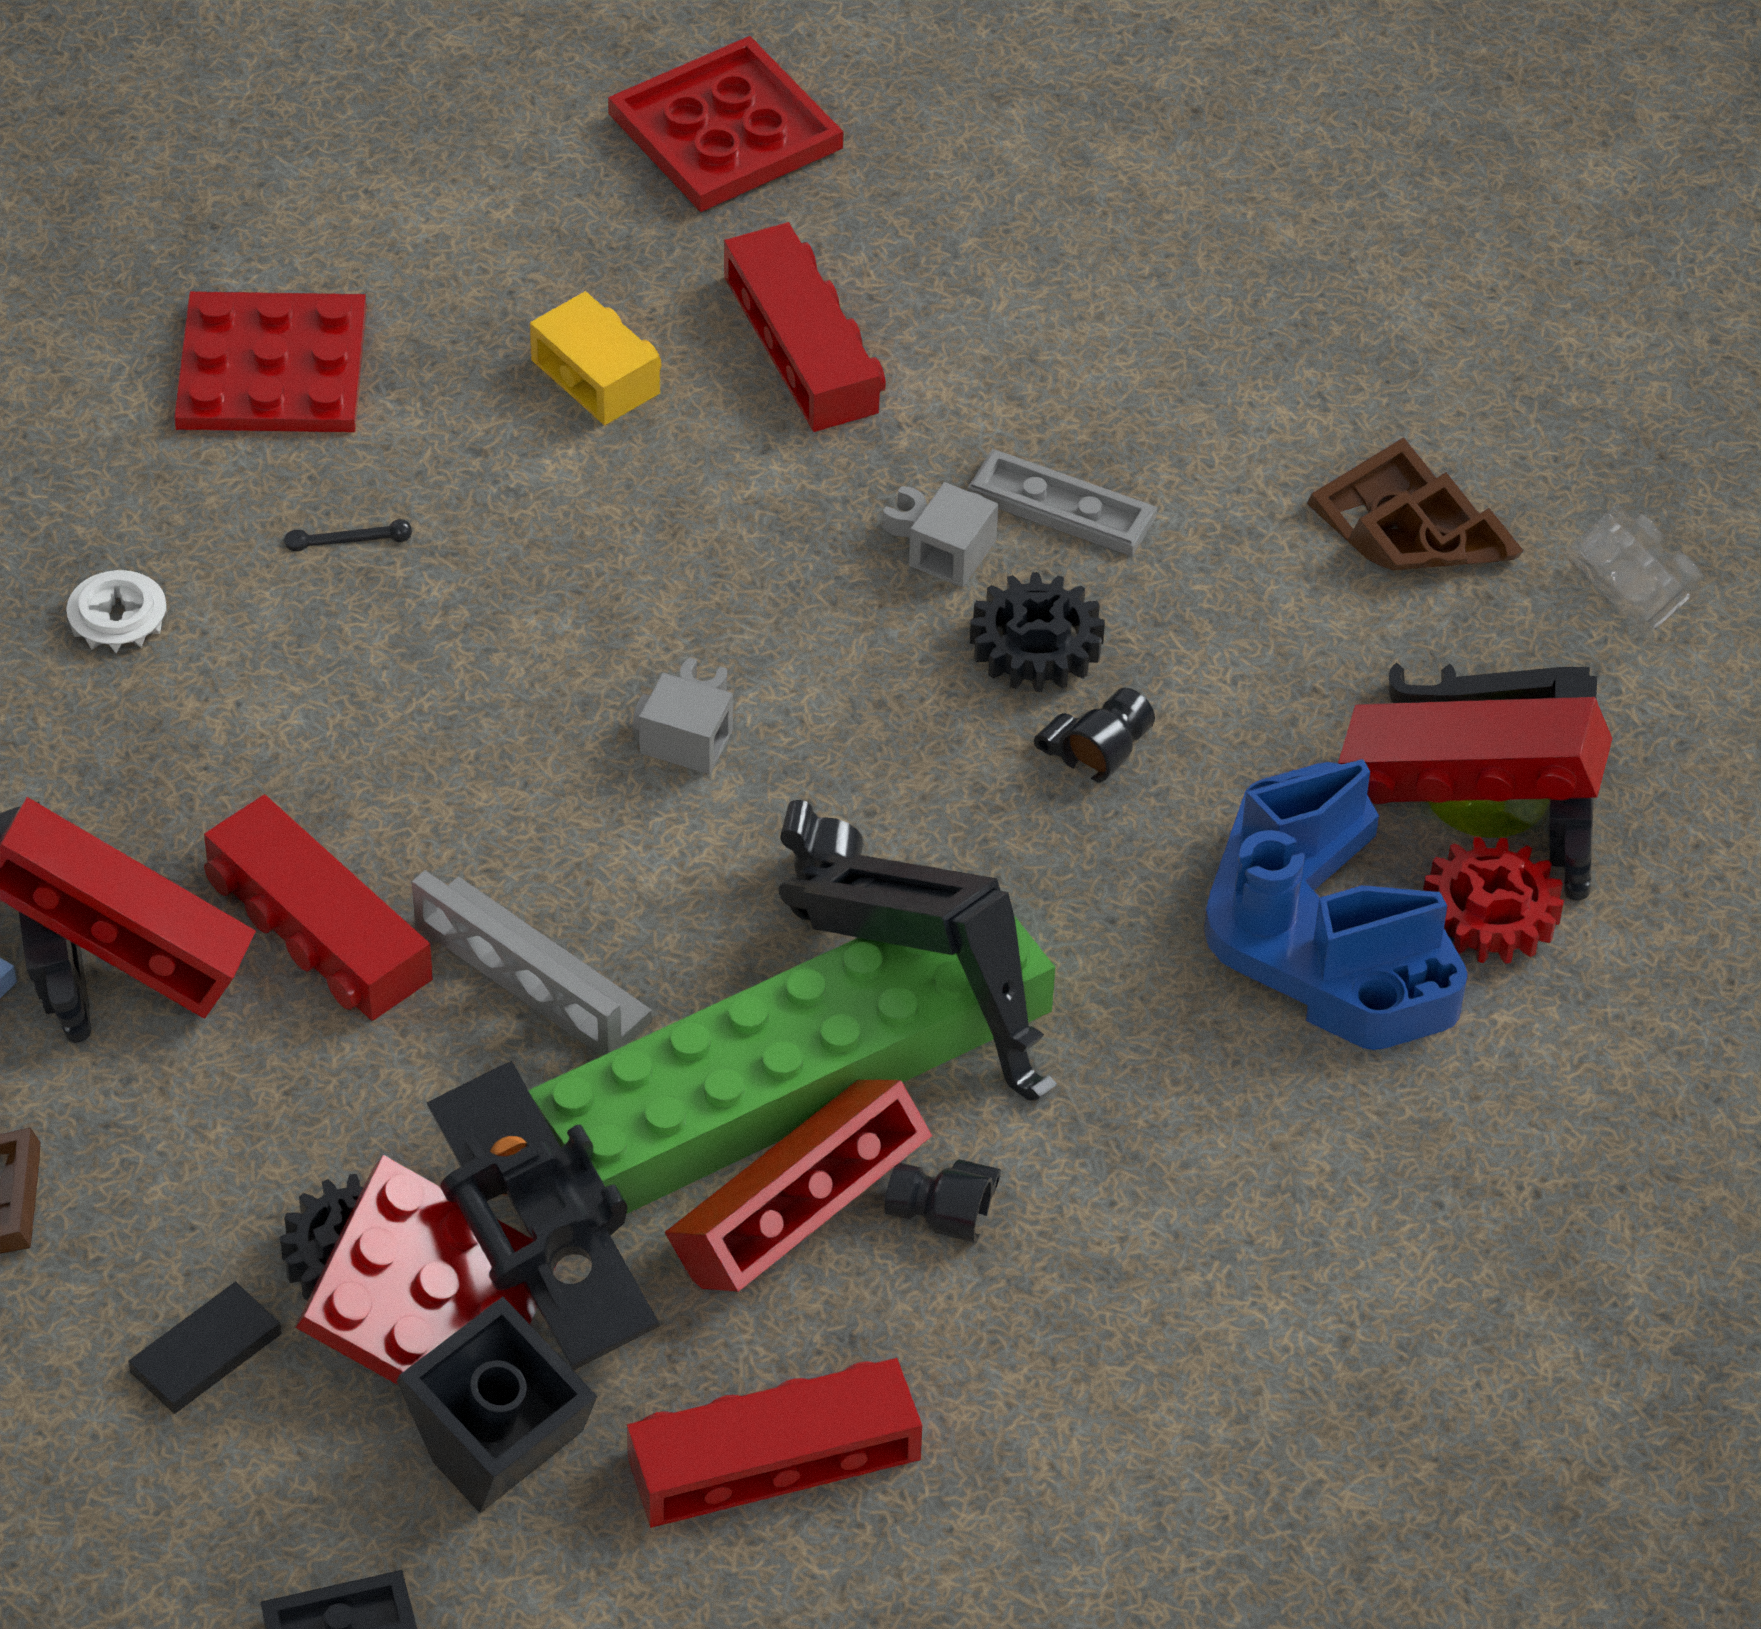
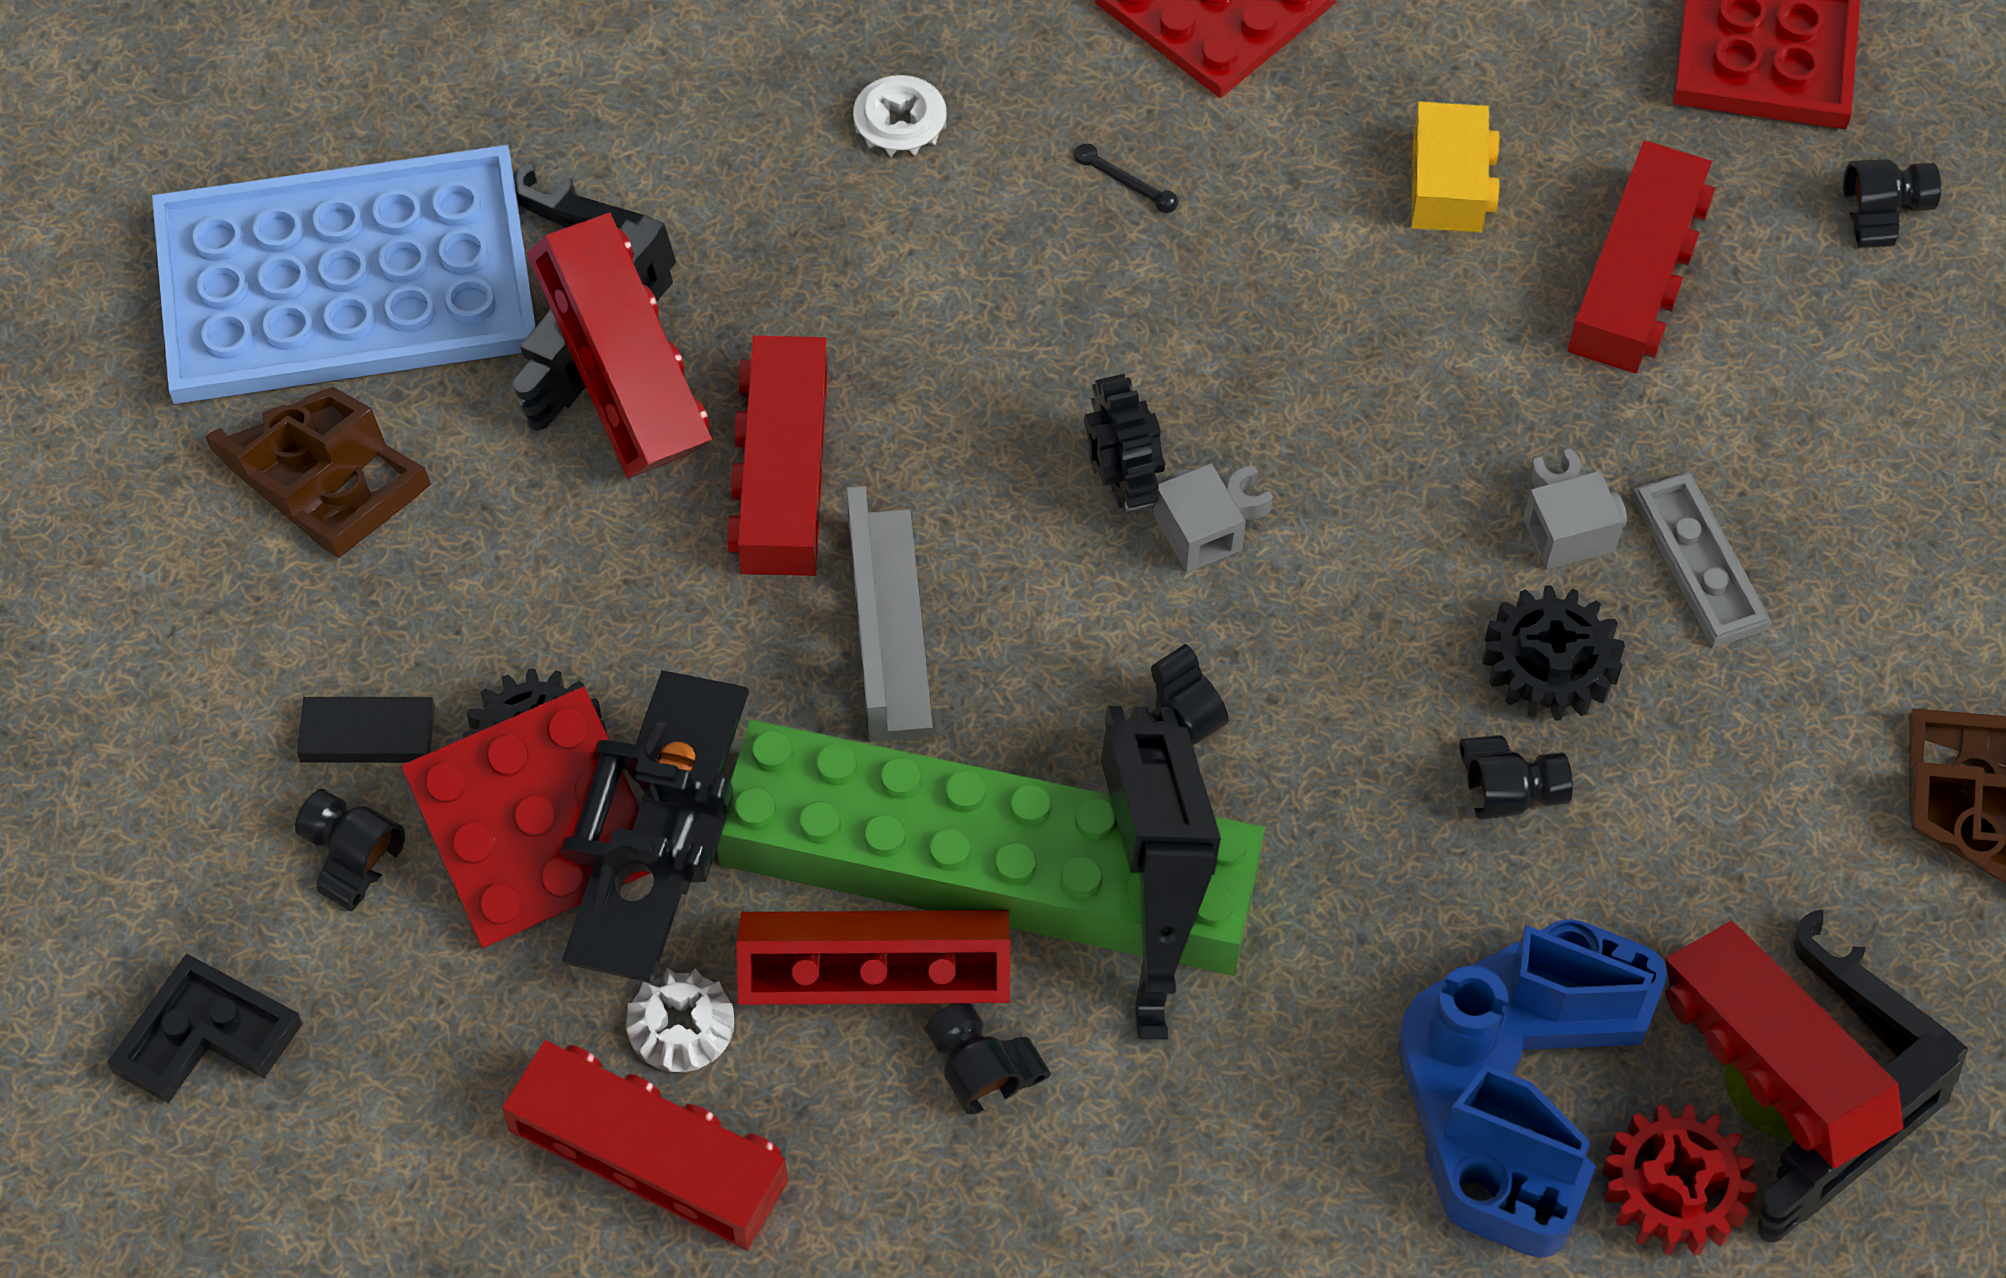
camera: 45 degrees right, 10 degrees up
black slope [397,1296,598,1513] -> none
none -> black piece [295,789,405,911]
none -> white gear [626,968,734,1073]
none -> black gear [1084,374,1165,512]
none -> black piece [1843,159,1941,248]

